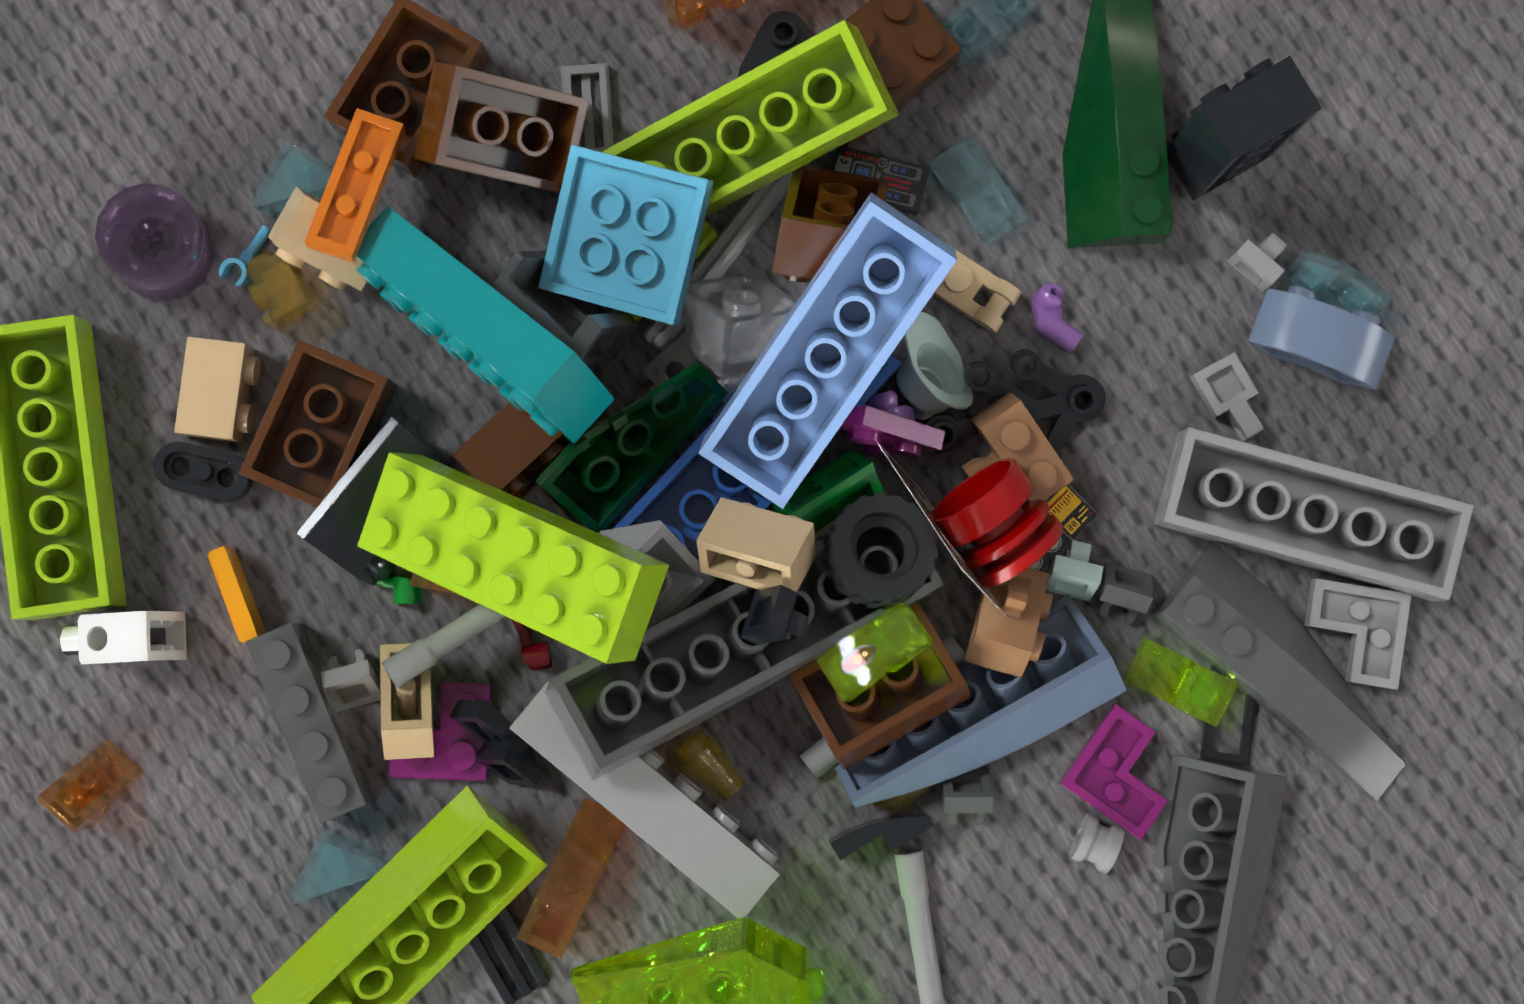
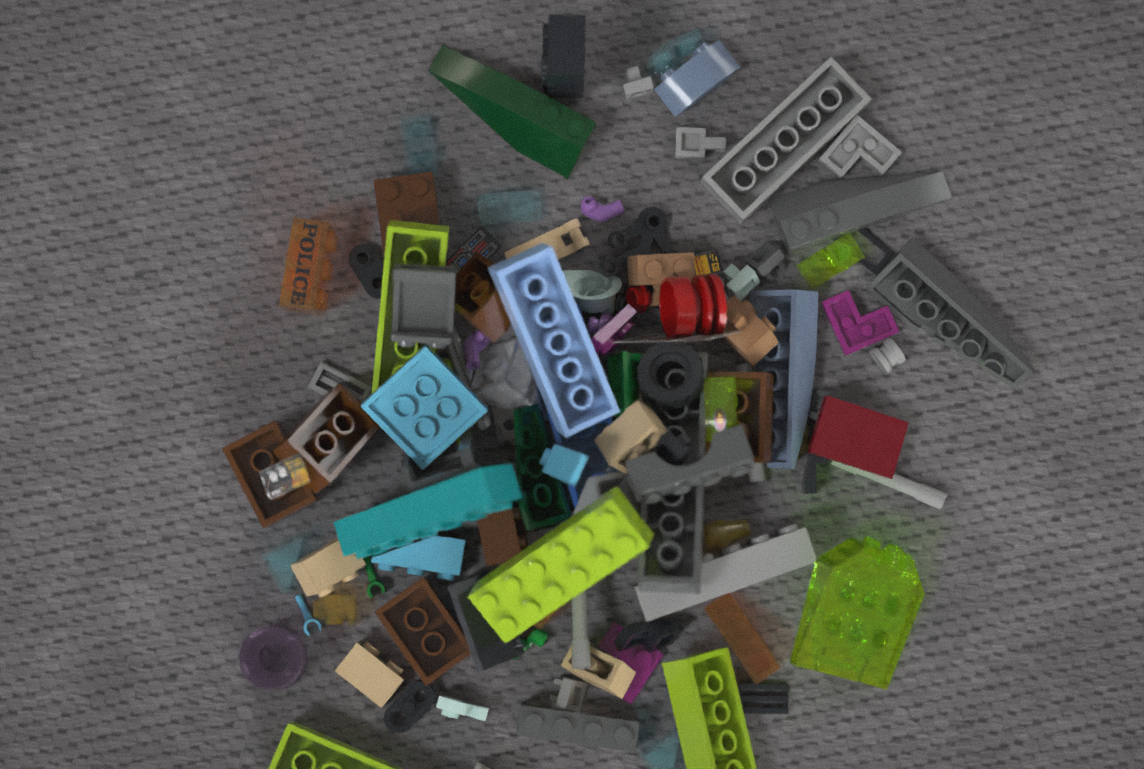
camera: 60 degrees left, 0 degrees up
light orange tile [207,546,266,643] -> none
orange plate [305,108,405,263] -> none
dark red hand [511,619,553,671] -> none
none -> clear tile [259,454,311,500]
none -> green hand [363,556,385,598]
none -> medium azure slope [371,536,466,580]
none -> dark grey panel [391,264,456,348]
none -> light aqua plate [436,694,489,721]
none -> medium lavender arm [462,330,490,370]
none -> medium azure slope [539,444,588,487]
none -> red plate [625,285,652,313]
none -> dark grey arch [625,425,754,504]
none -> dark red tile [807,395,909,479]

